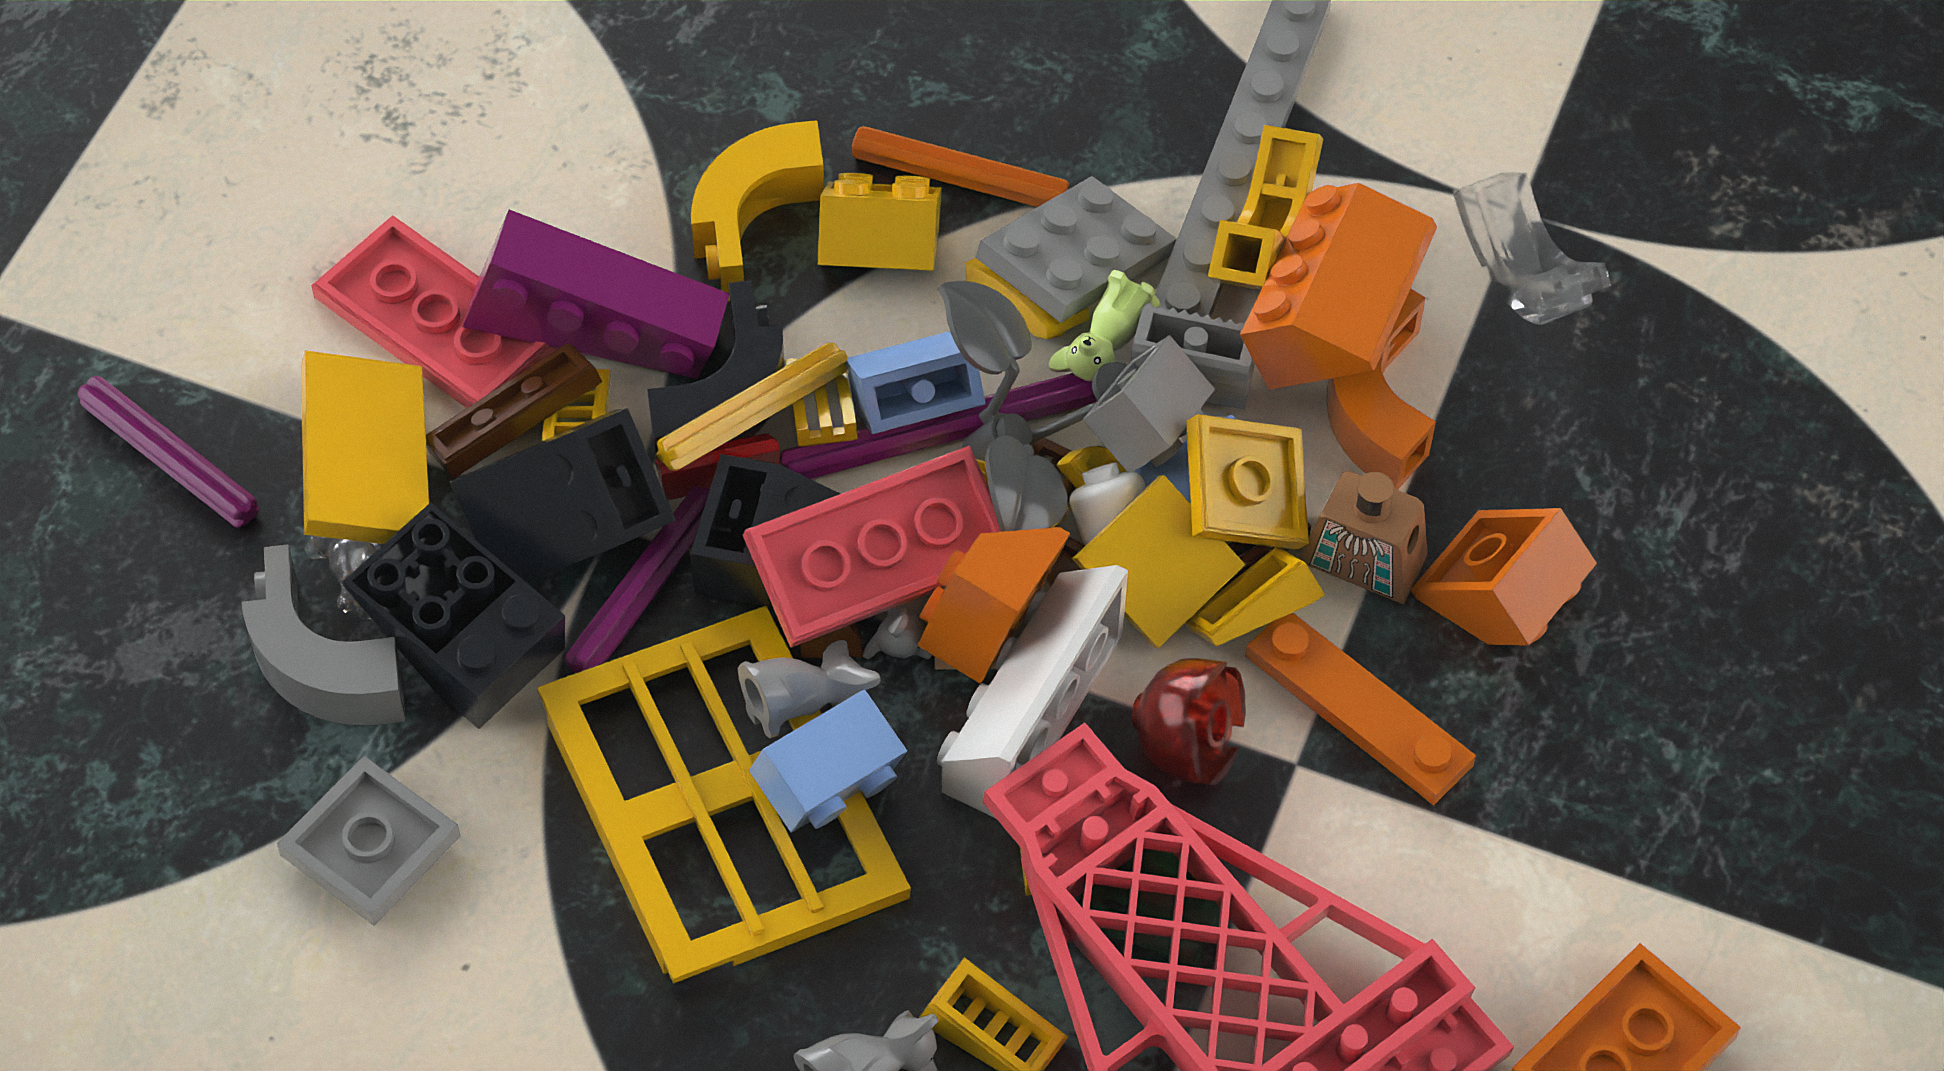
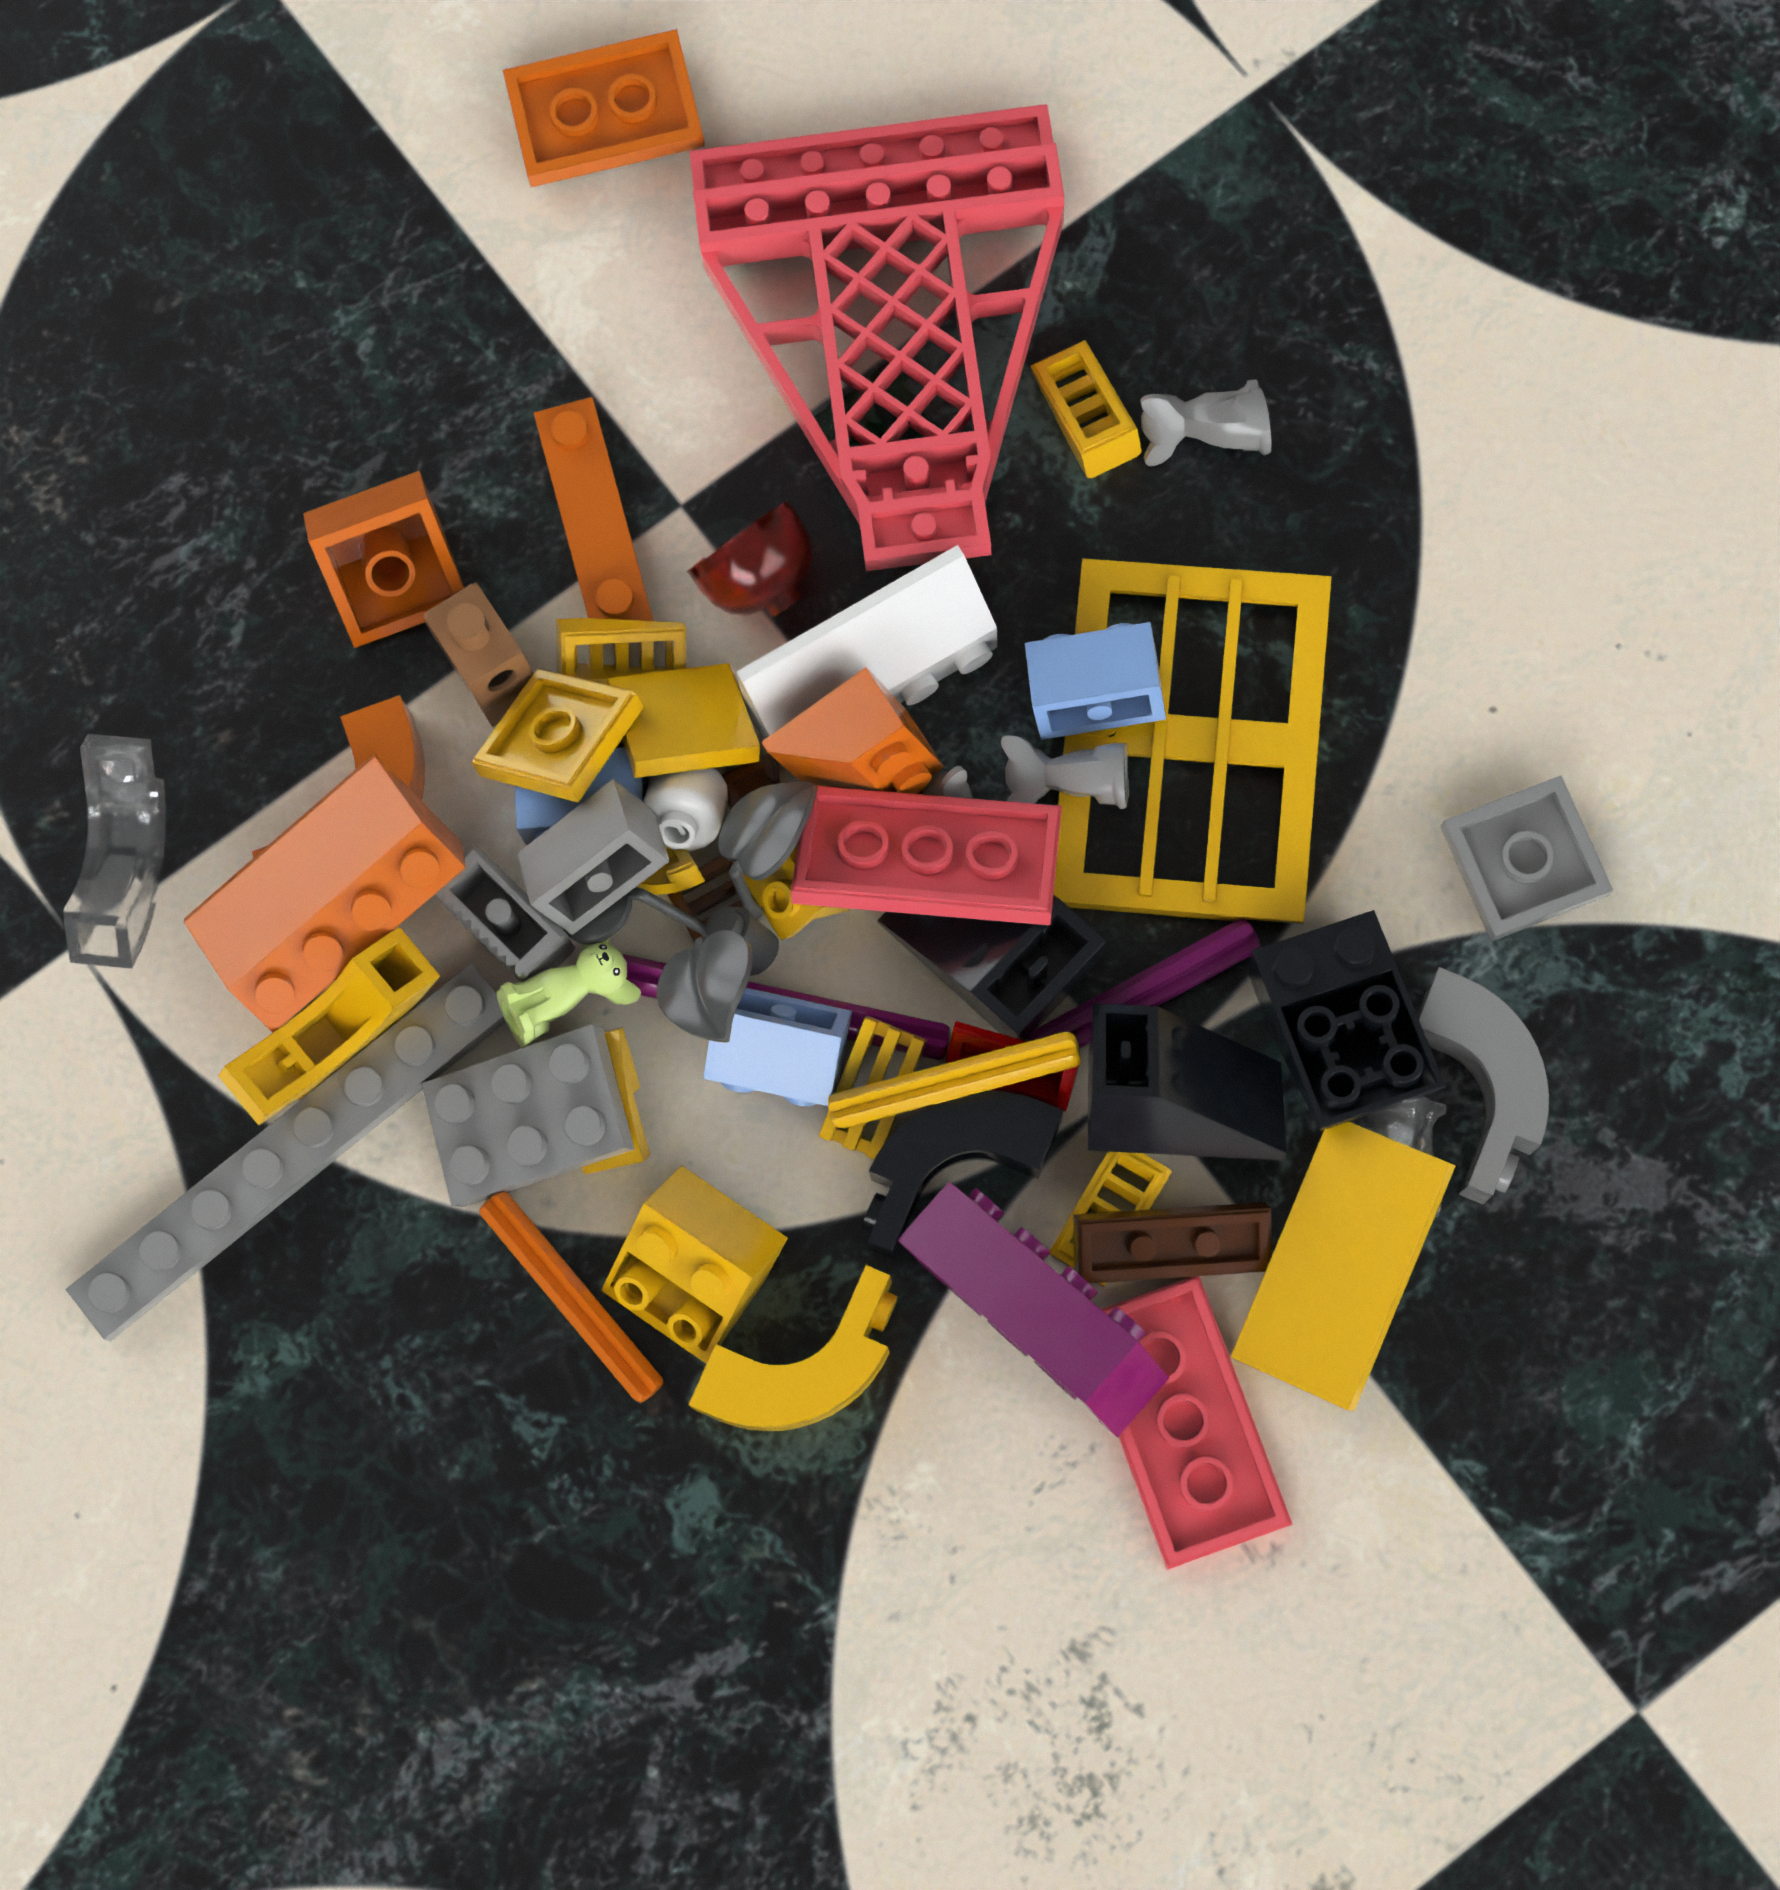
camera: 140 degrees left, 20 degrees up
magenta axle [77,376,260,528] -> none

